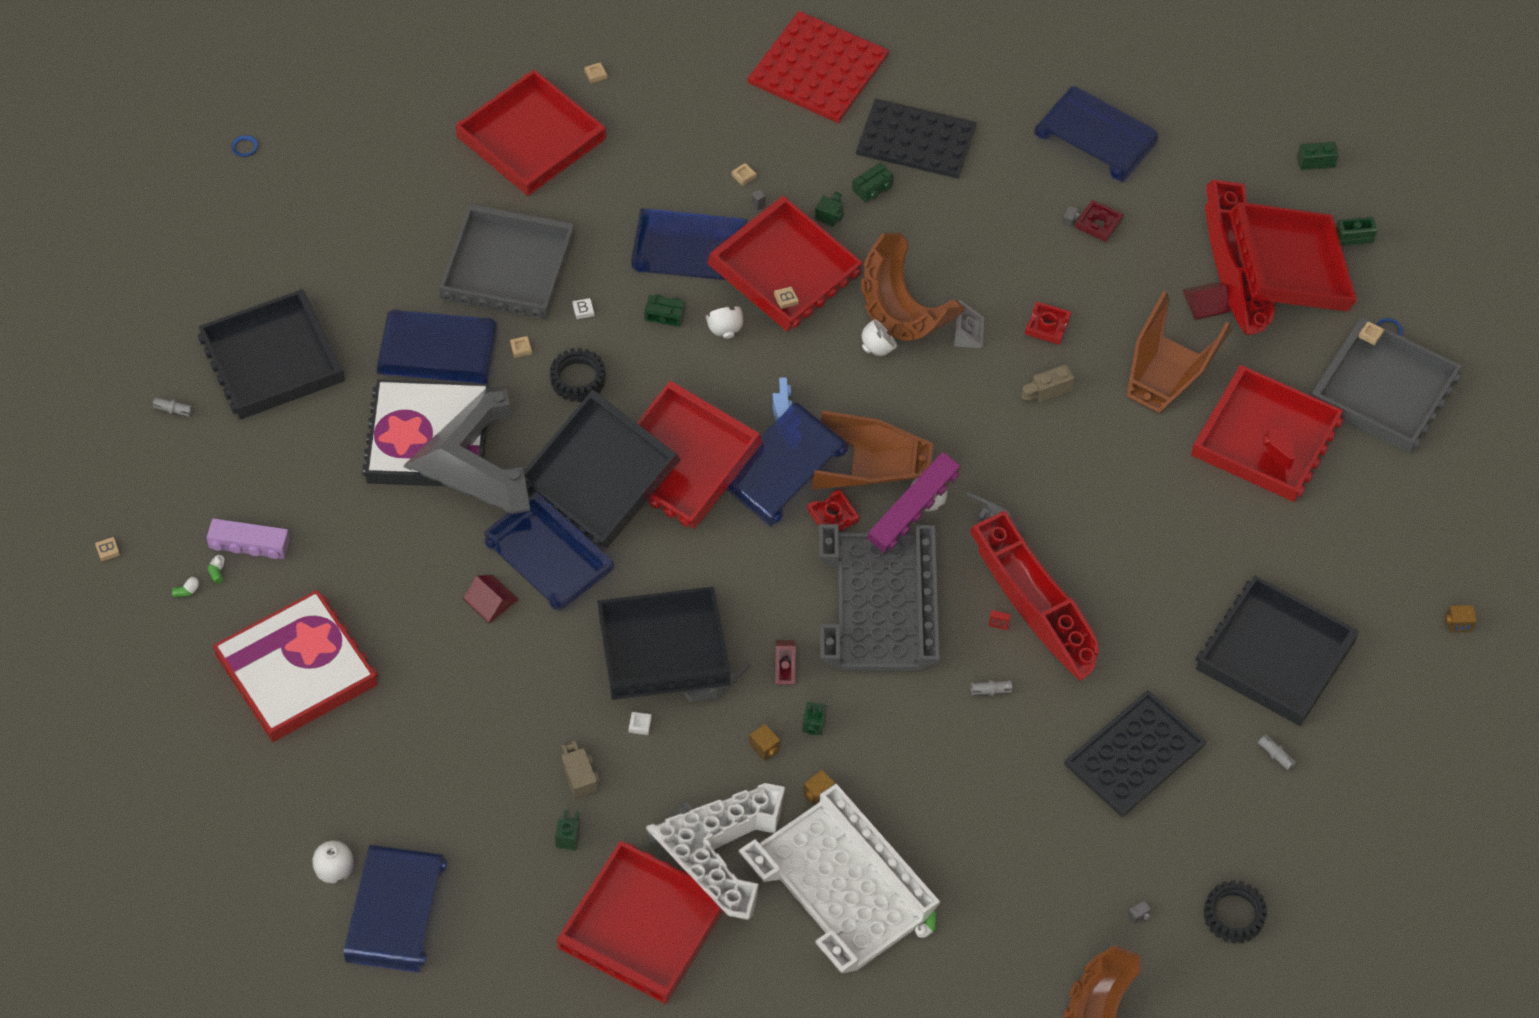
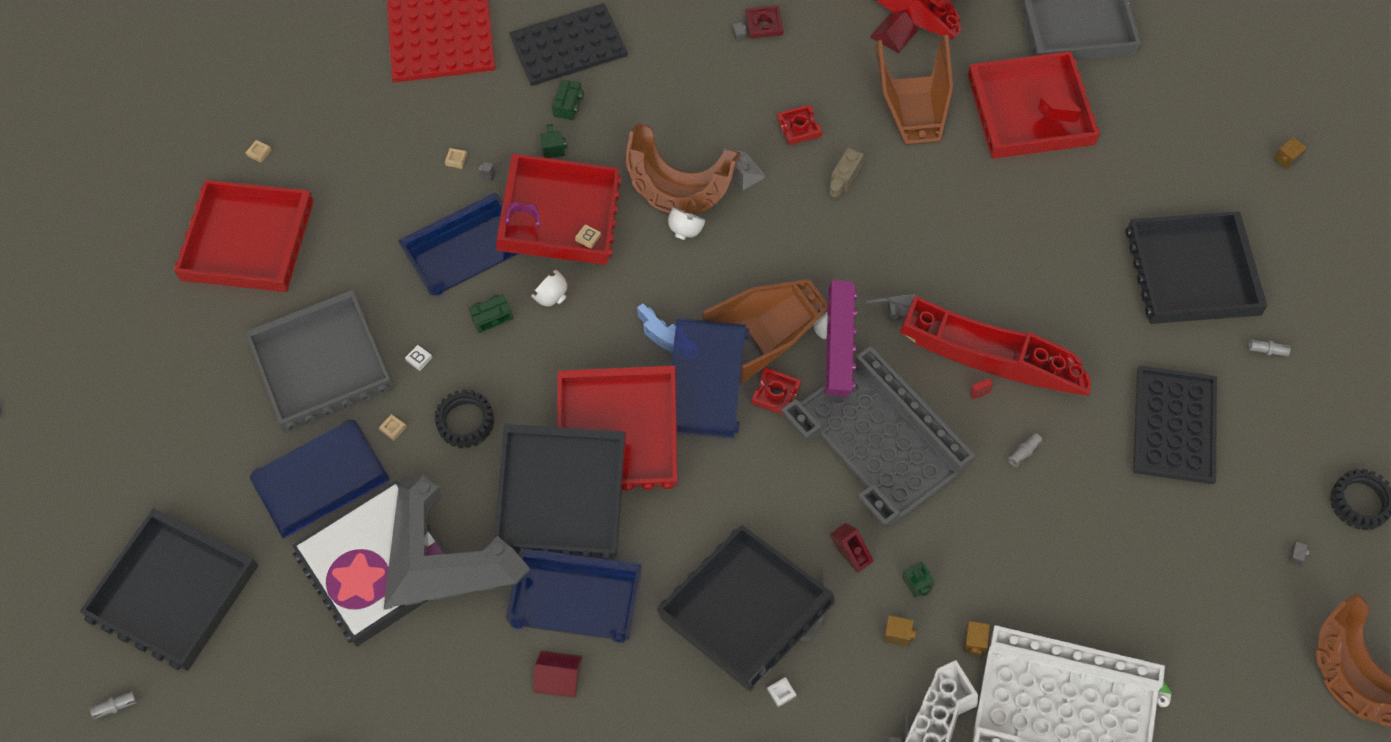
camera: 35 degrees left, 5 degrees up
none -> magenta cap [506,202,540,227]

